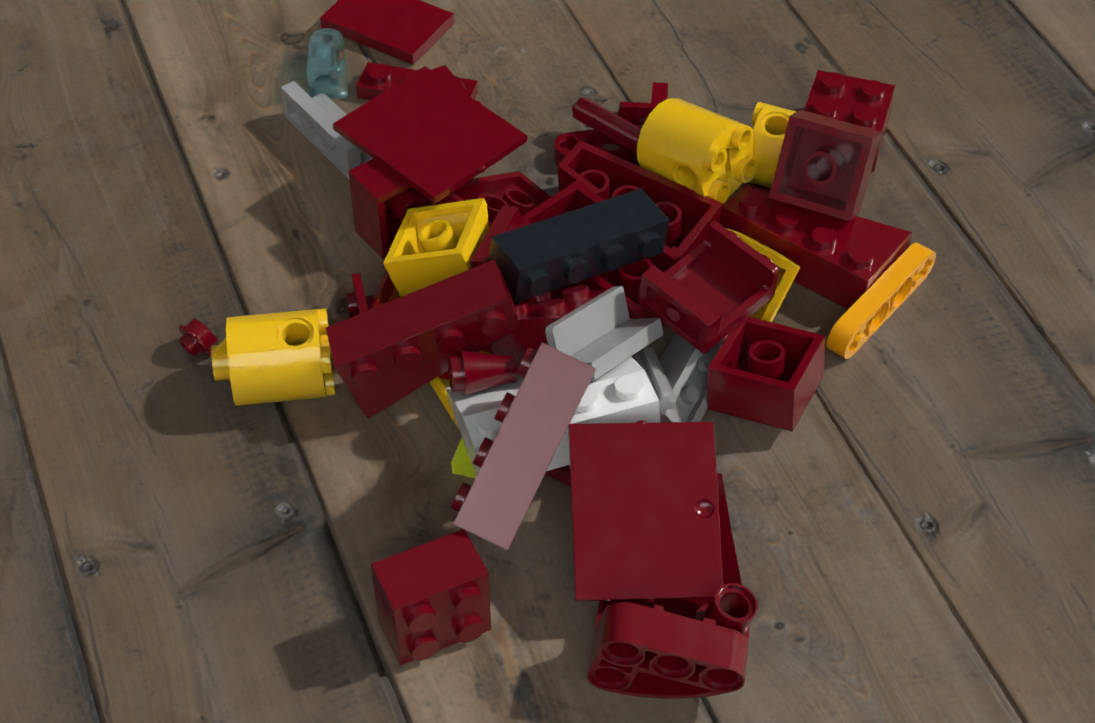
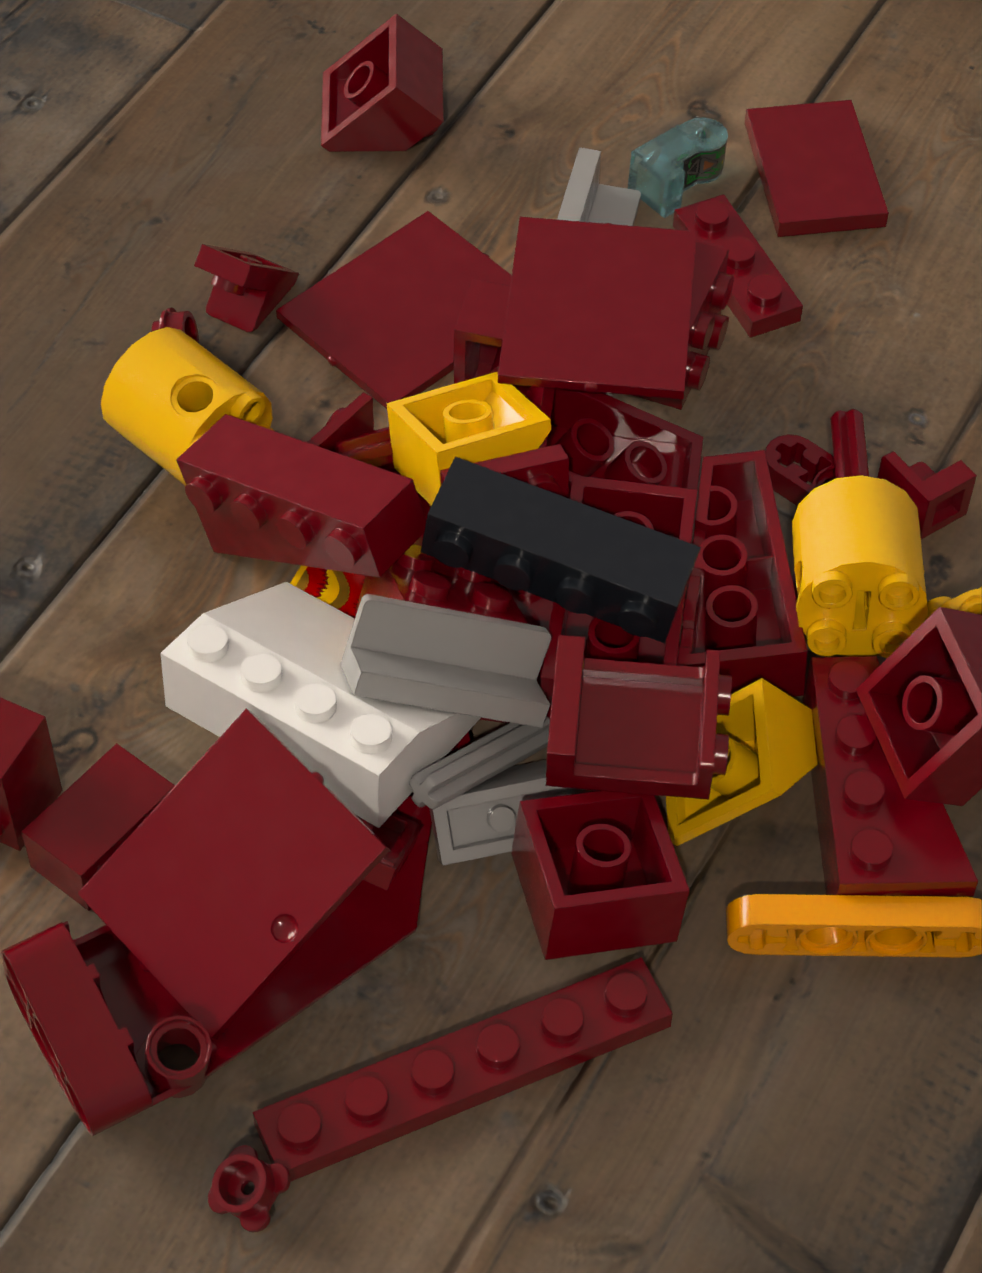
camera: 50 degrees right, 5 degrees up
dark red cone [448,350,517,396] -> none
wedge [451,343,596,550] -> none
none -> dark red brick [21,743,175,911]
none -> dark red slope [194,244,299,332]
none -> dark red plate [208,1145,291,1232]
none -> dark red plate [253,957,673,1181]
none -> dark red piece [276,211,512,409]
none -> dark red slope [321,13,444,152]

